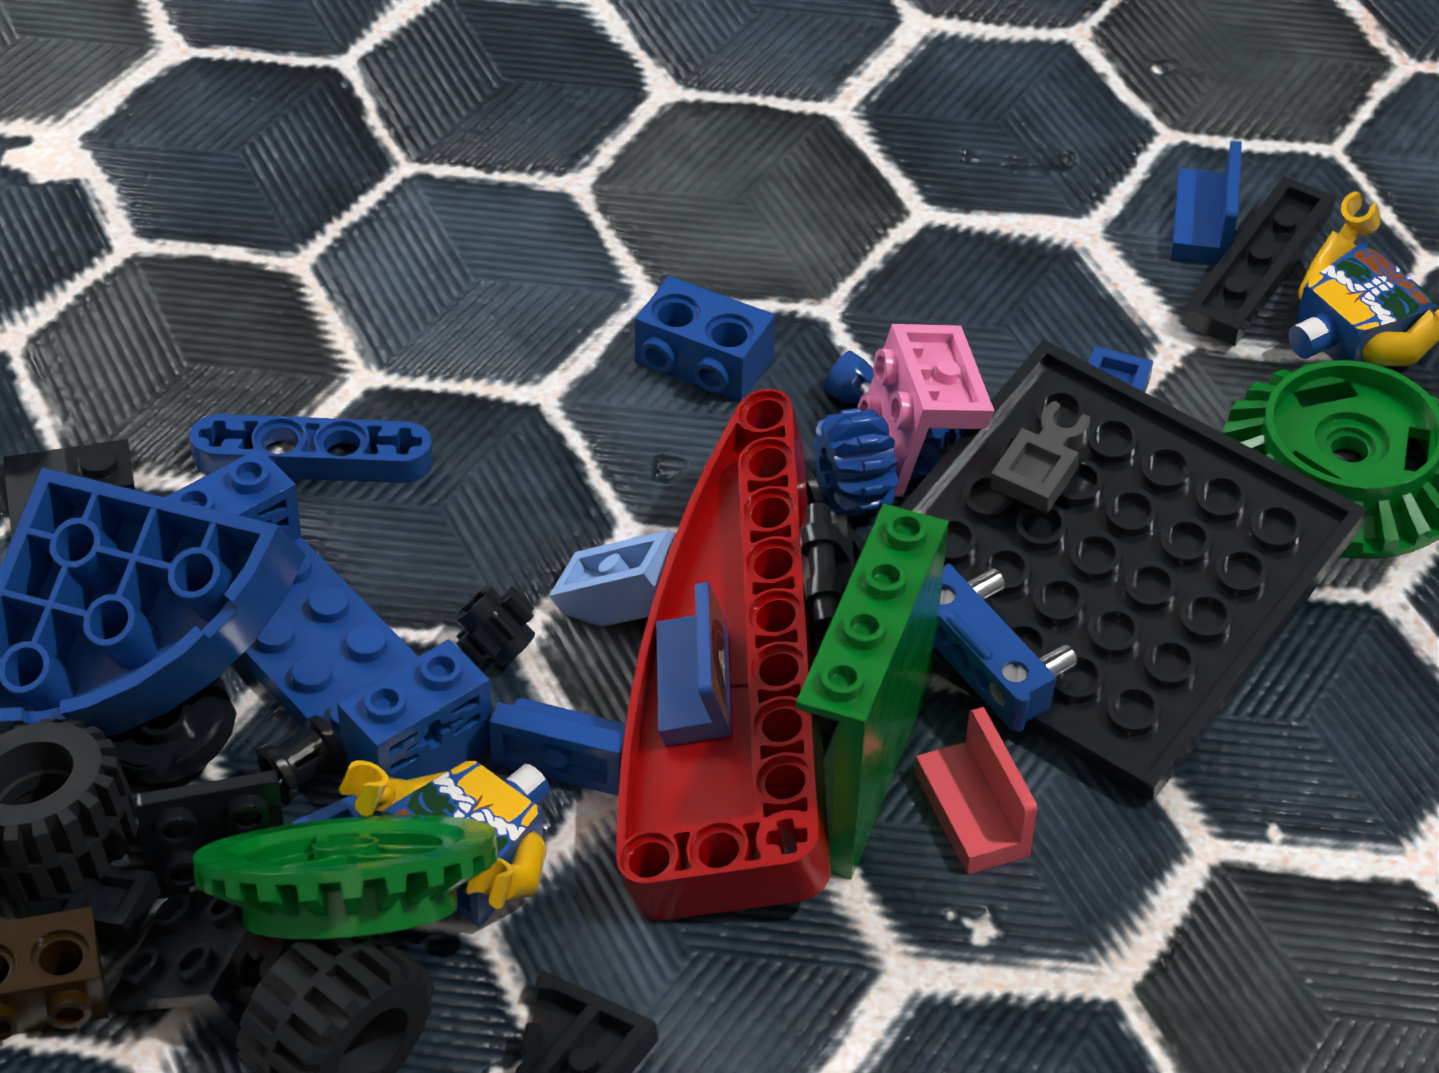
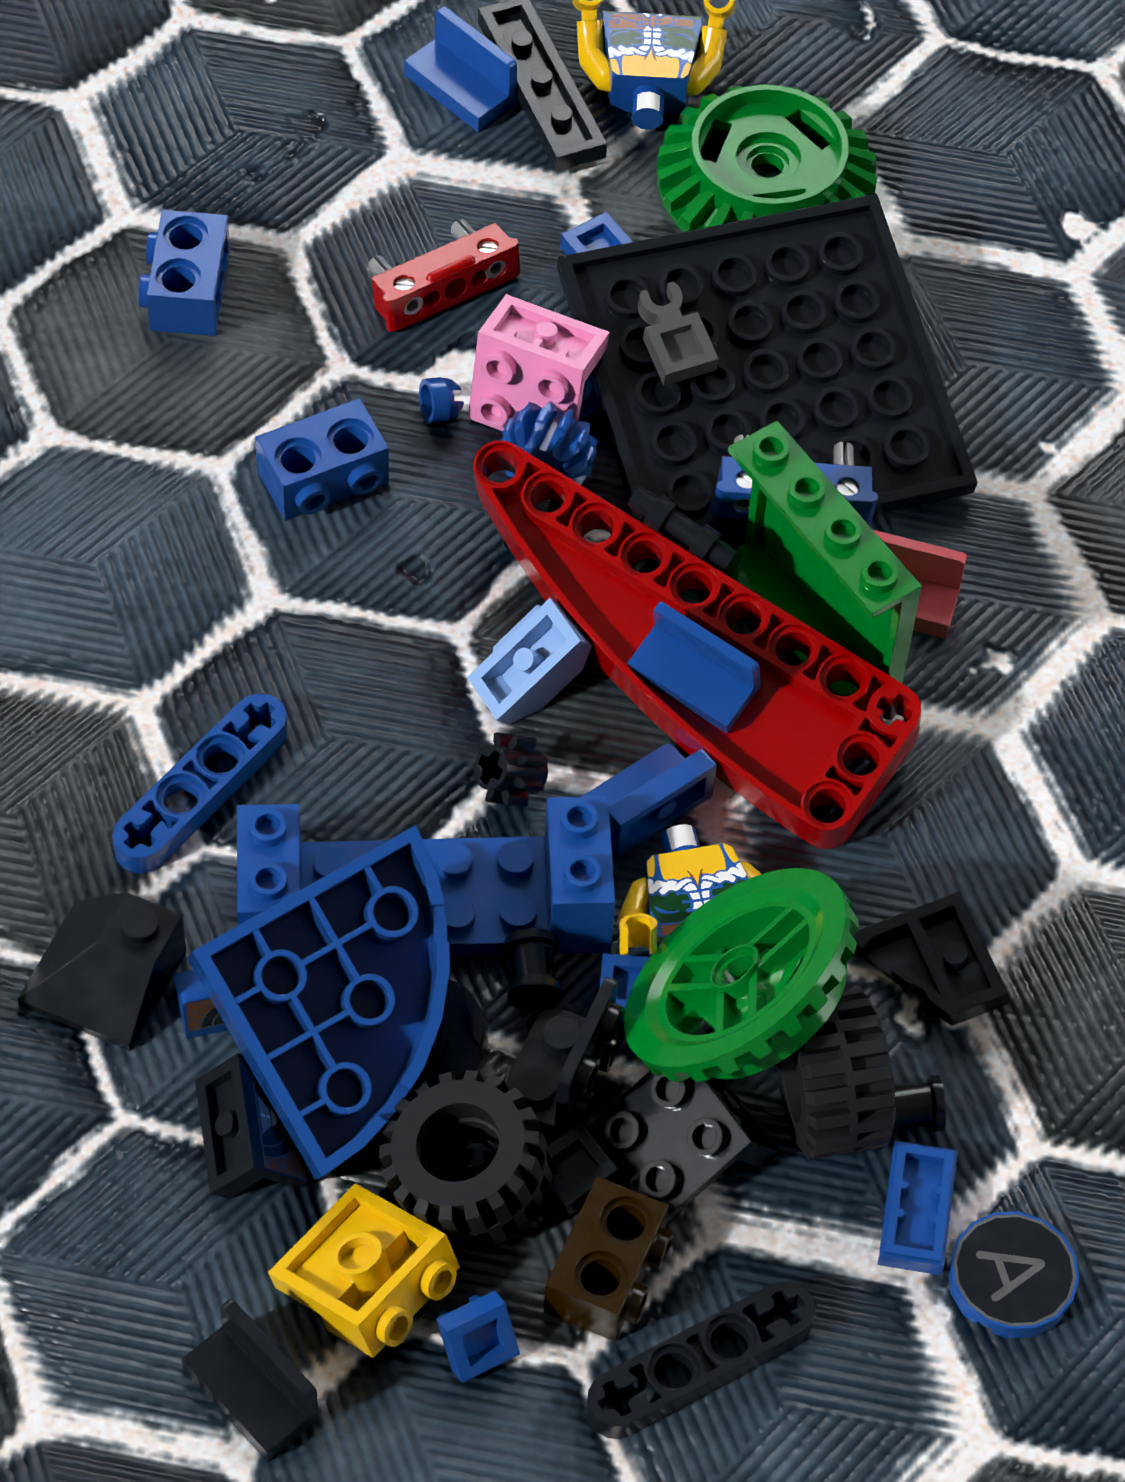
camera: 55 degrees left, 10 degrees up
none -> blue brick [138,210,230,336]
none -> red piece [368,219,521,332]

